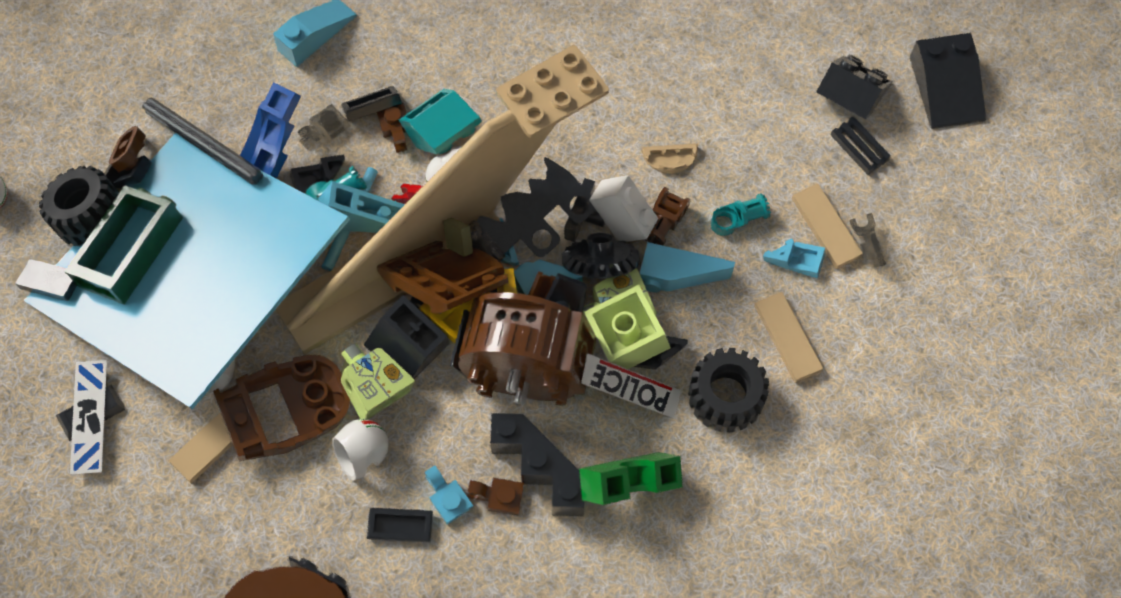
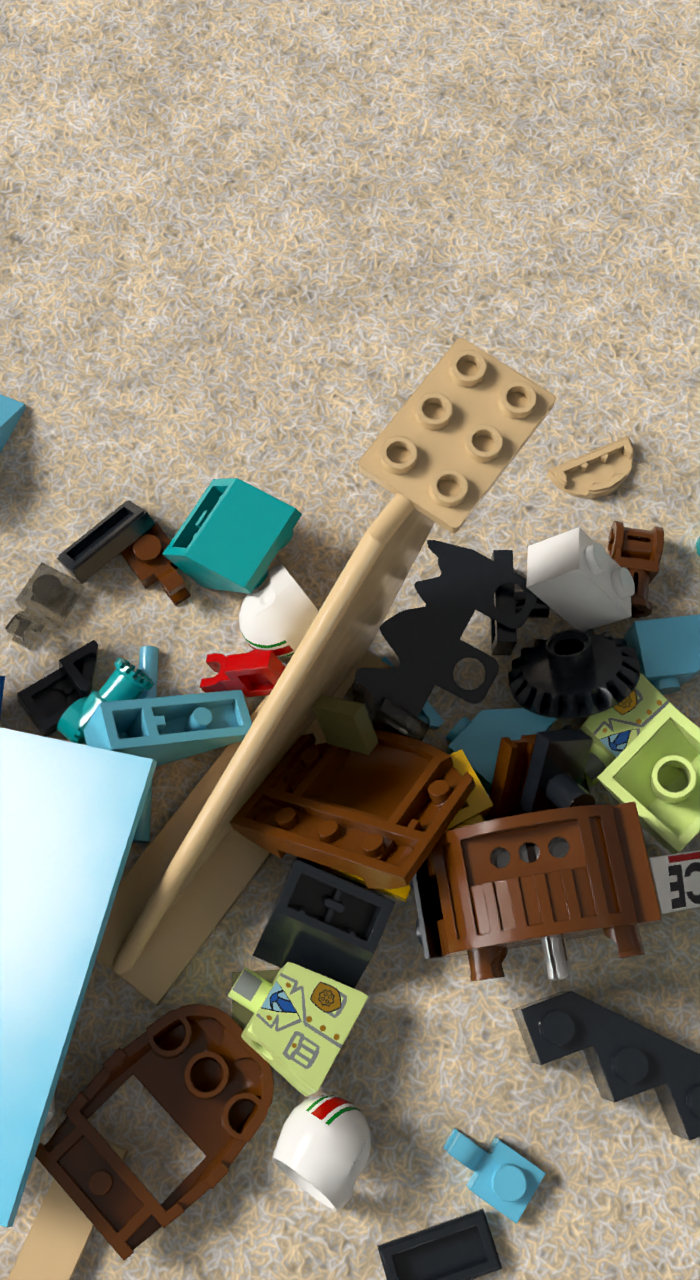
camera: 20 degrees left, 5 degrees up
reddish brown plate [467,477,524,516] -> none

